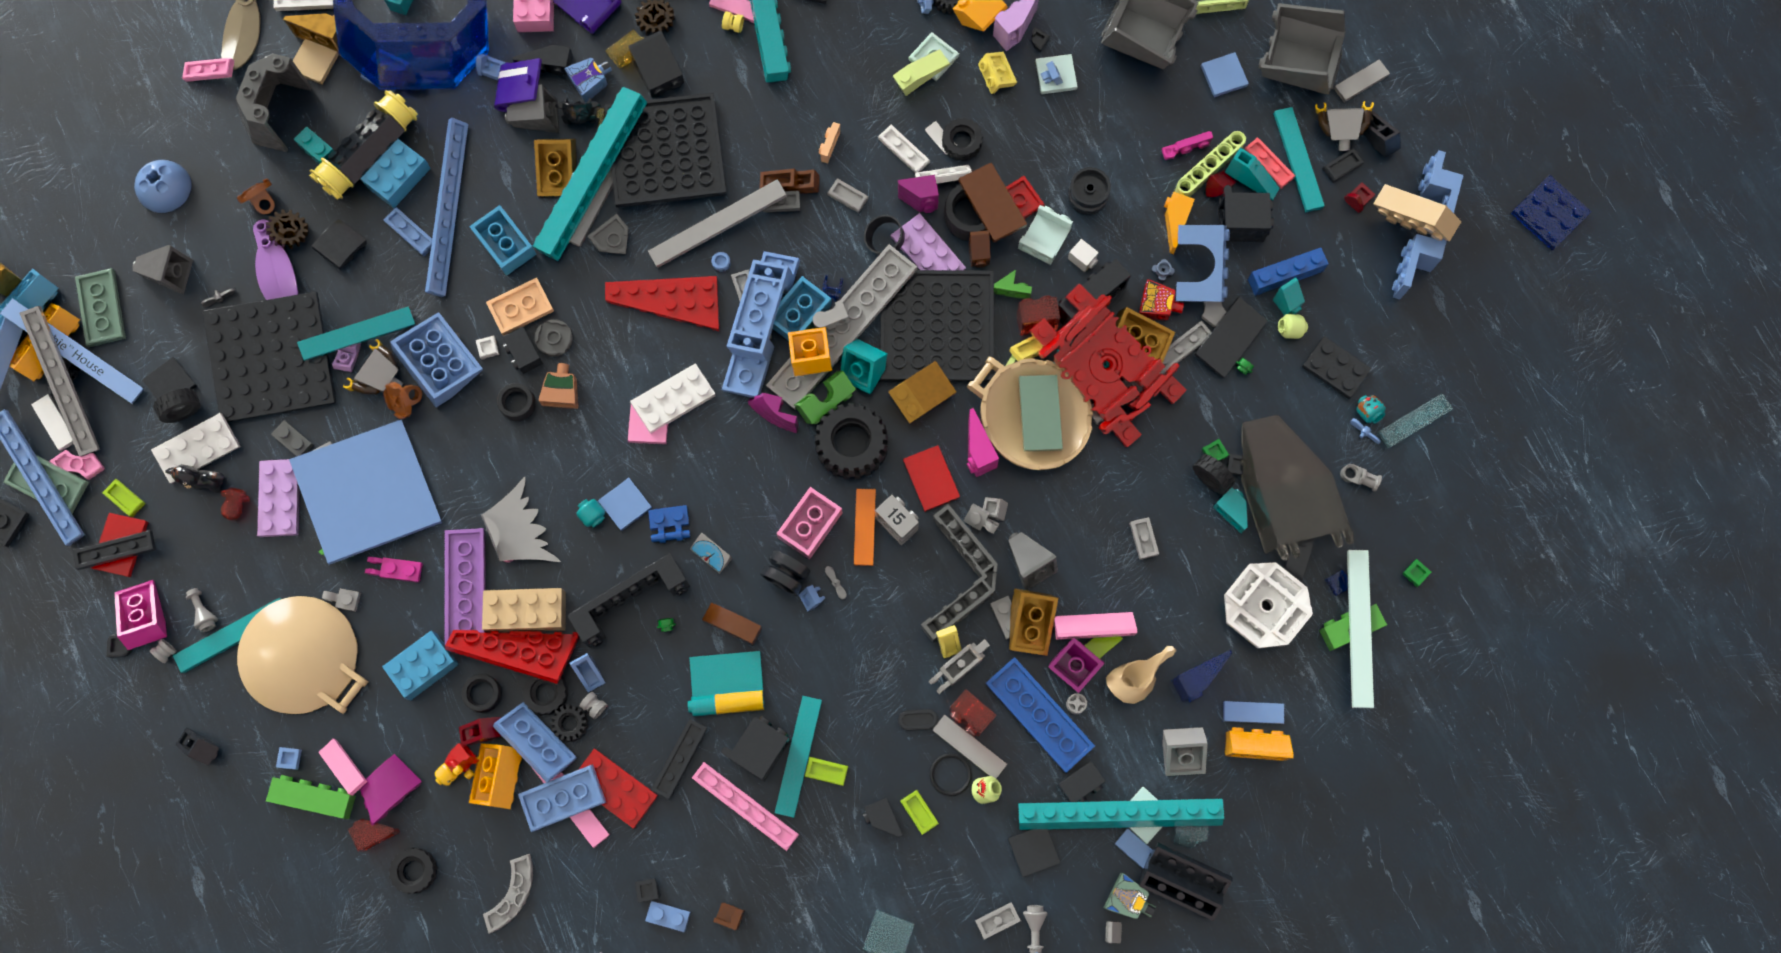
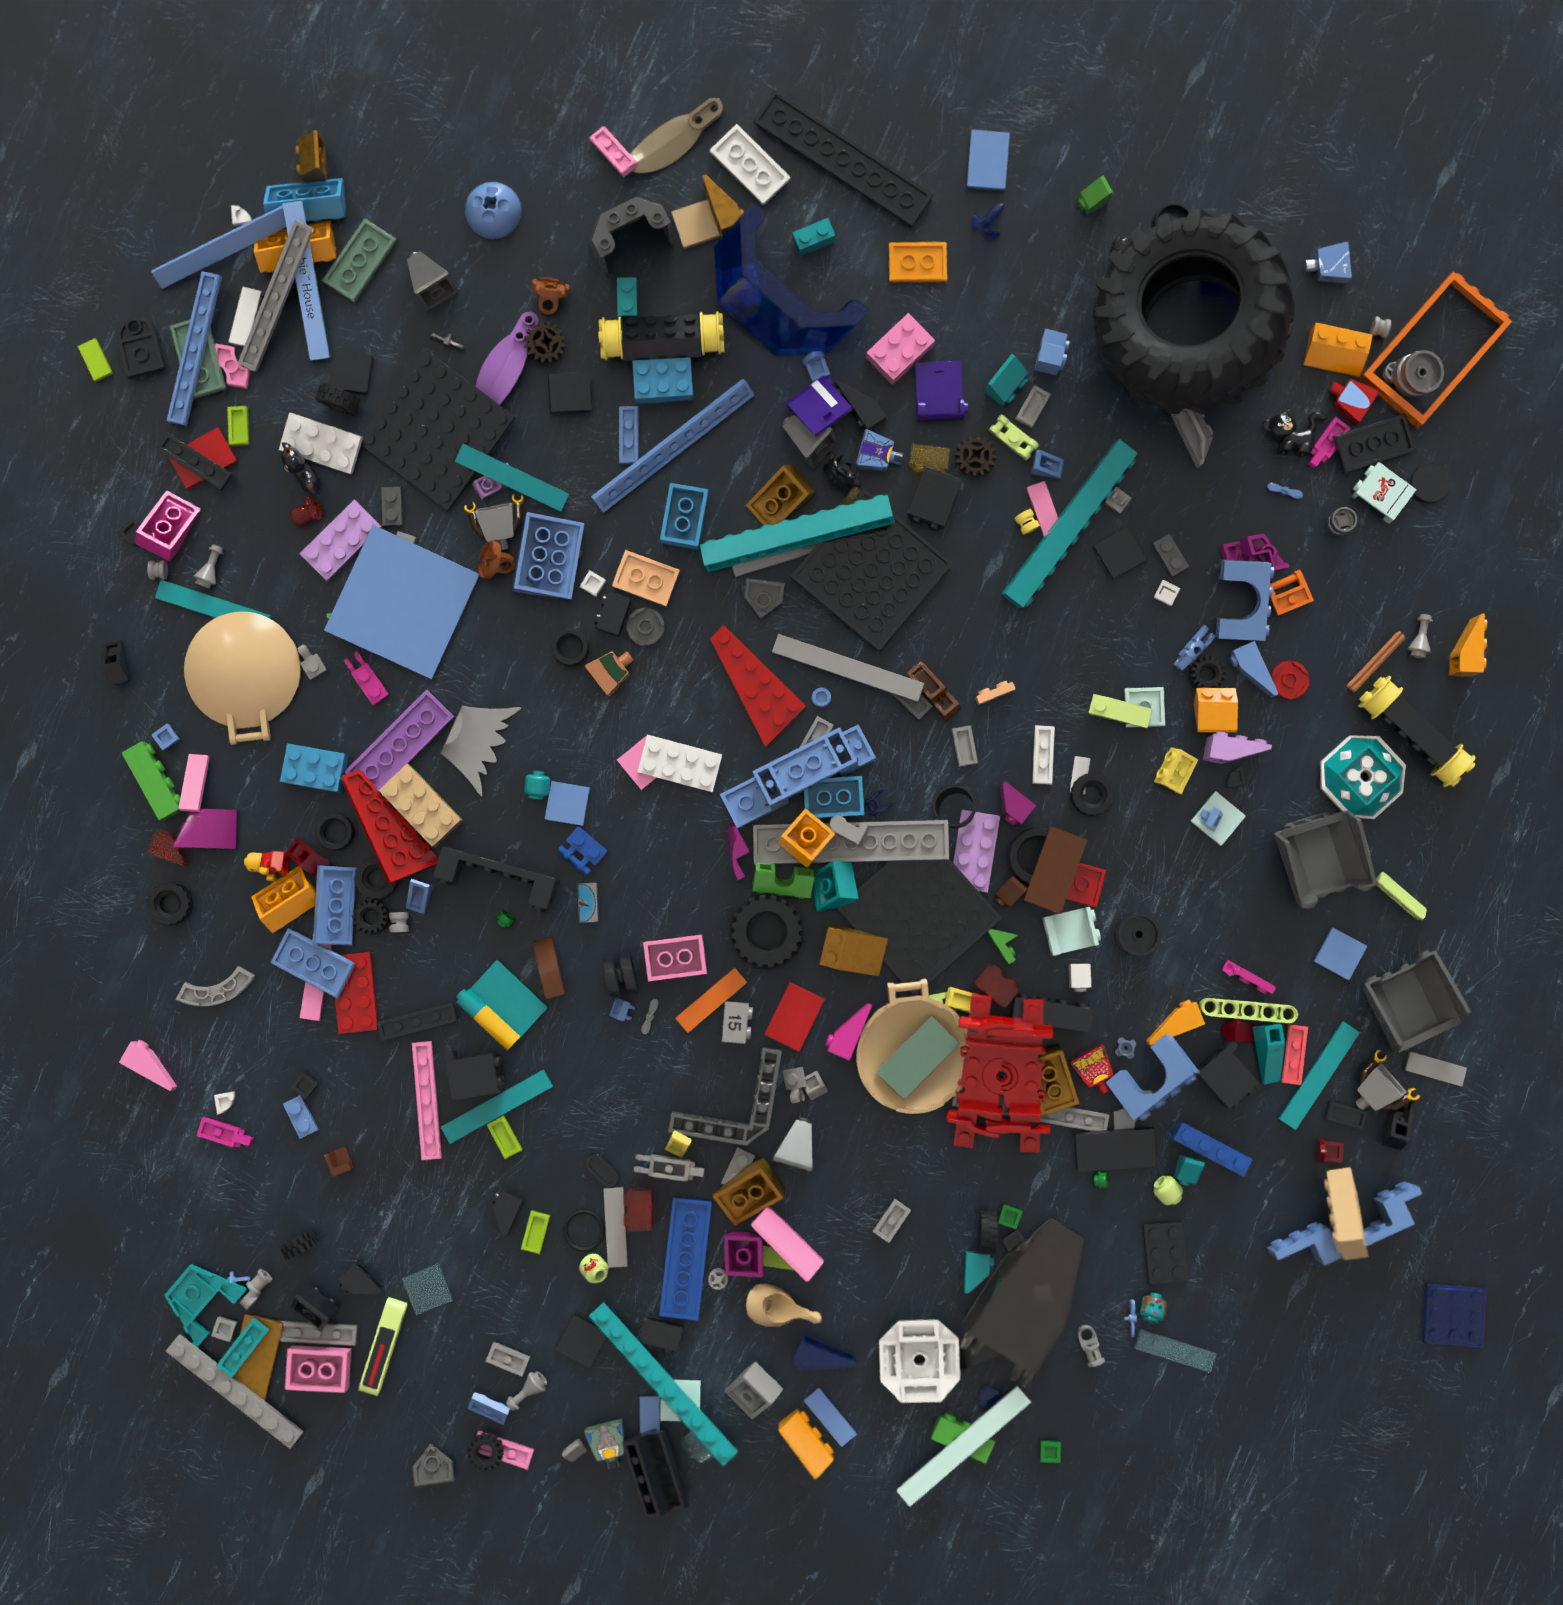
camera: 50 degrees right, 10 degrees up
white tile [915,165,972,183] -> none

